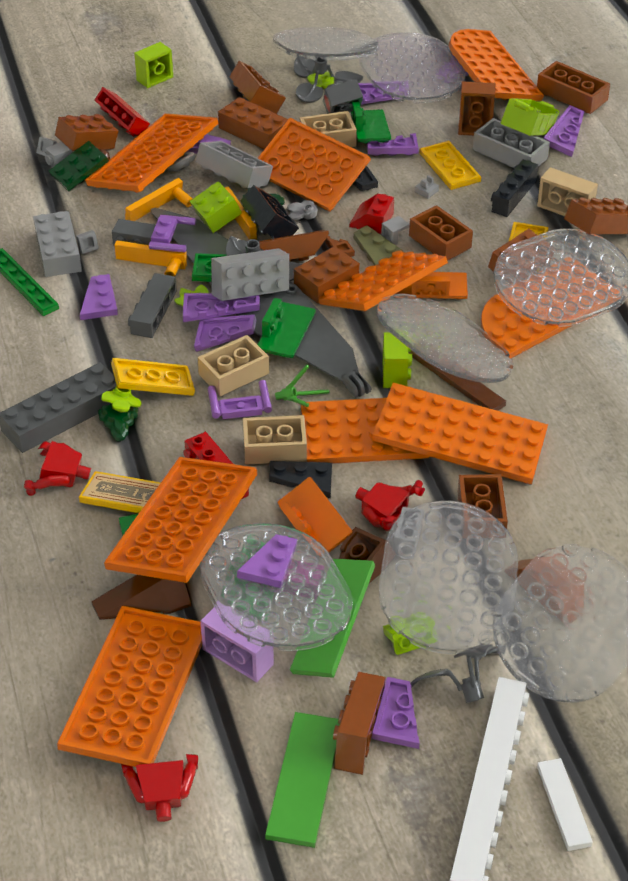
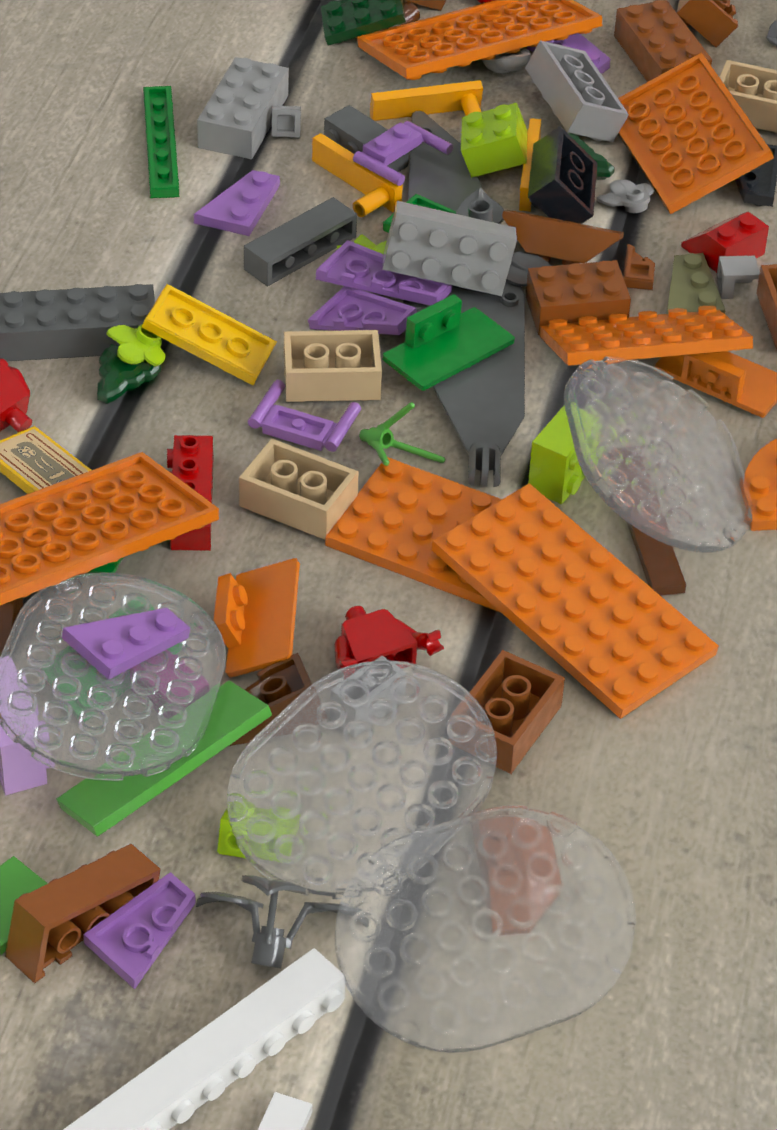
camera: 30 degrees right, 0 degrees up
black wing [269,461,332,499] -> none

